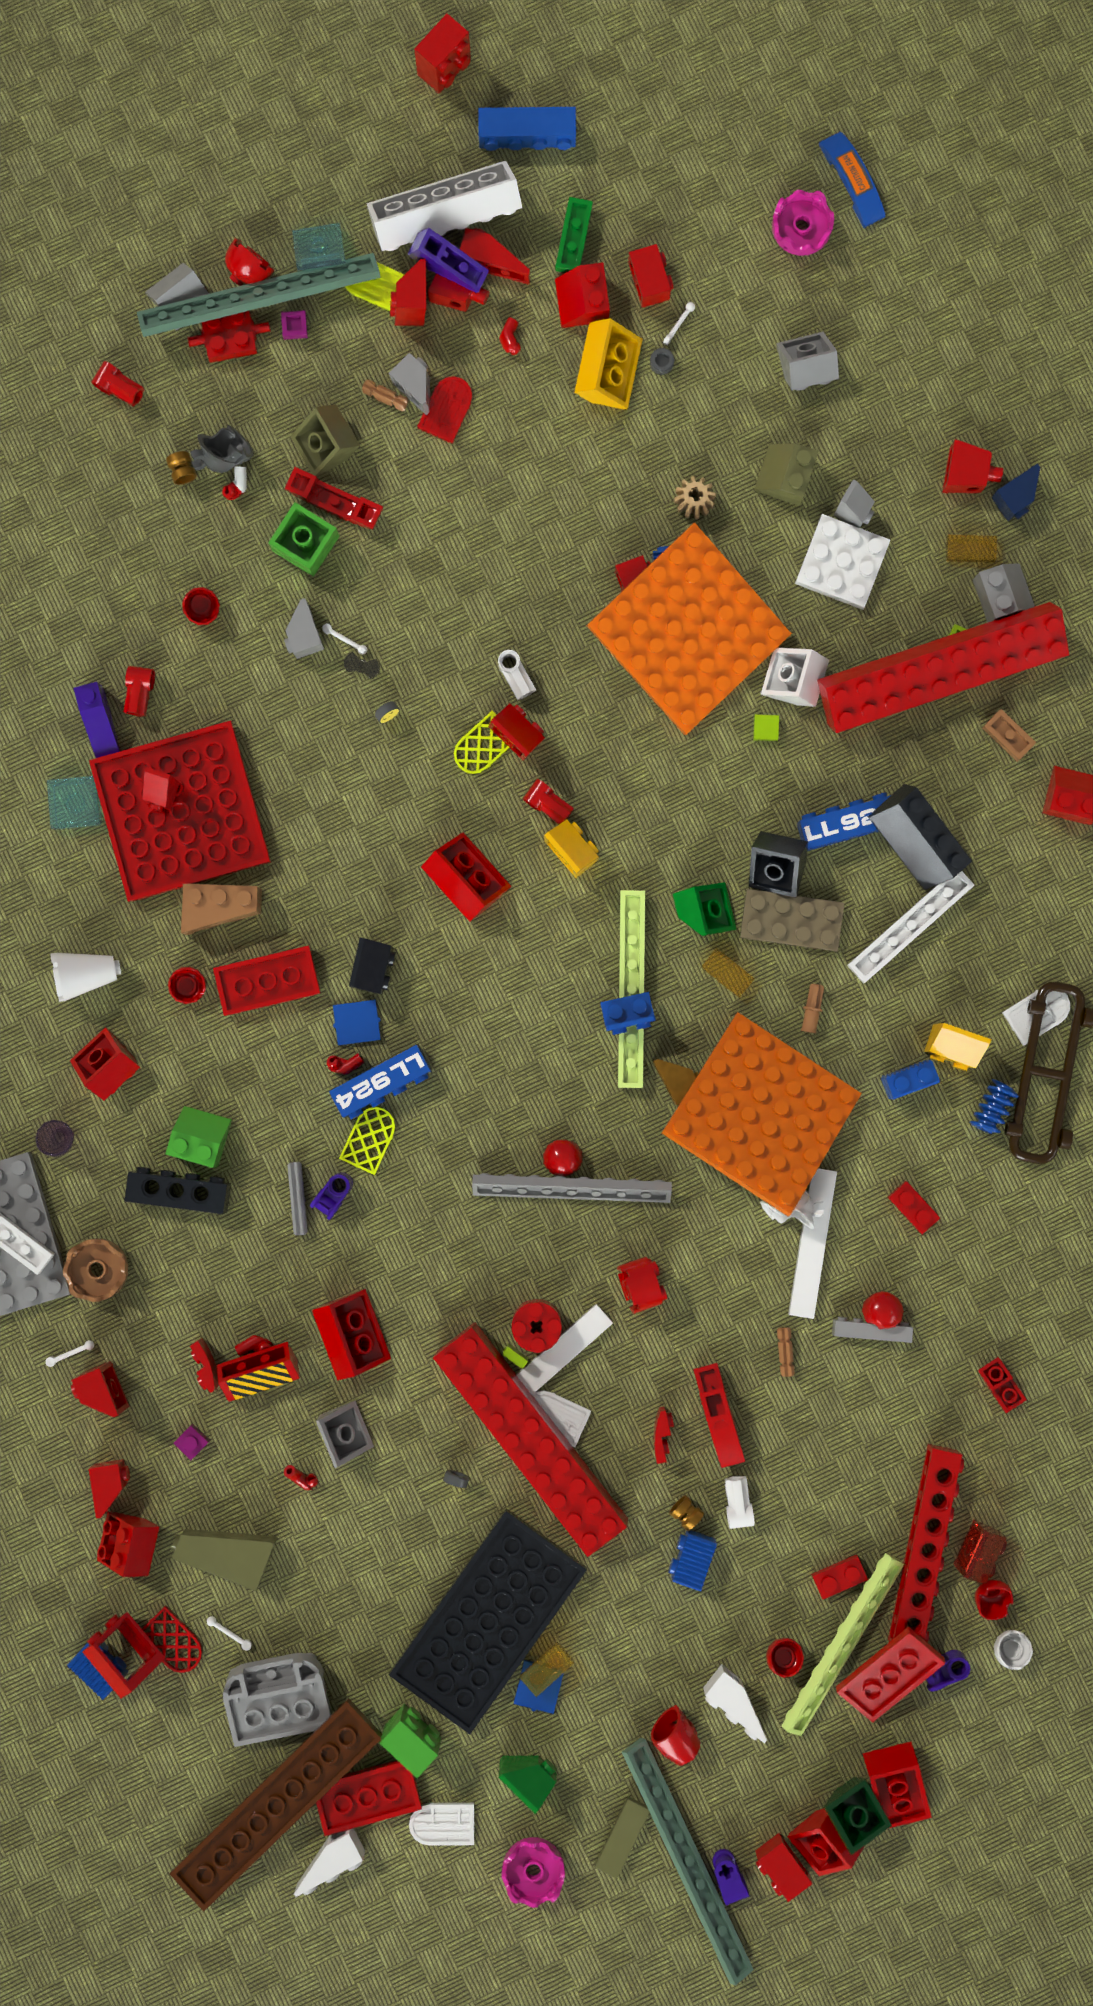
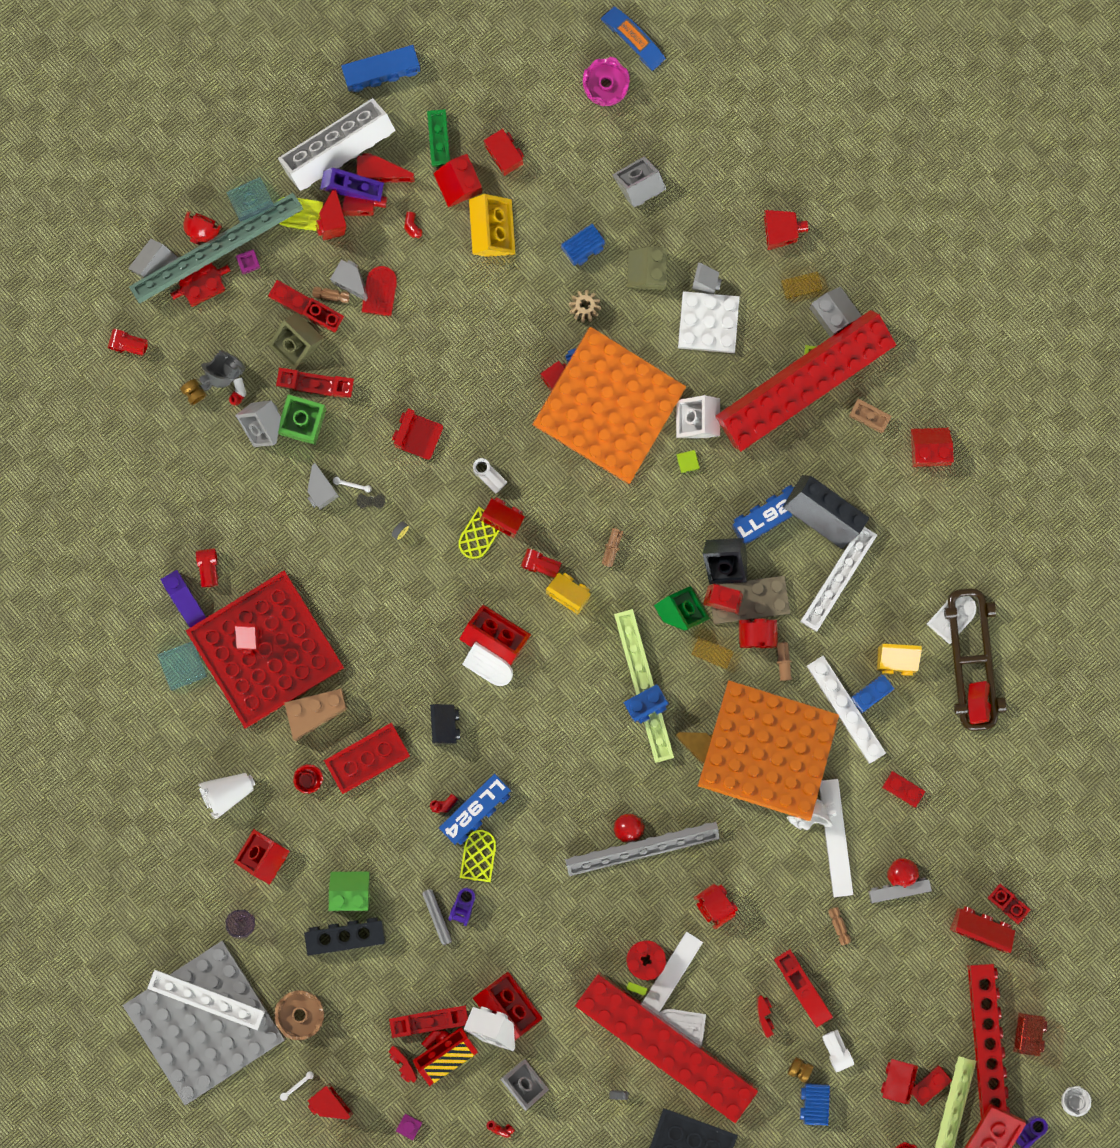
camera: 20 degrees left, 5 degrees down
red hair [182,587,220,625] -> none
blue piece [333,1000,381,1046] -> none
red brick [414,13,471,94] -> none
dark grey tile [650,348,674,375] -> none
white hinge [663,302,695,346] -> none
blue piece [969,1079,1019,1134] -> none
red hair [974,1580,1014,1620] -> none
dark blue slope [992,463,1040,521] -> none
none -> light grey slope [235,400,281,447]
none -> red slope [267,280,344,333]
none -> red slope [389,1005,468,1038]
none -> red bracket [392,408,443,460]
none -> white window [462,642,513,686]
none -> white slope [464,1007,515,1051]
none -> blue brick [561,224,605,266]
none -> medium nougat axle [602,528,624,567]
none -> red torso [703,584,743,614]
none -> red brick [739,619,778,648]
none -> white plate [806,656,886,764]
none -> red brick [881,1059,918,1104]
none -> red slope [950,906,1015,953]
none -> red slope [968,681,991,724]

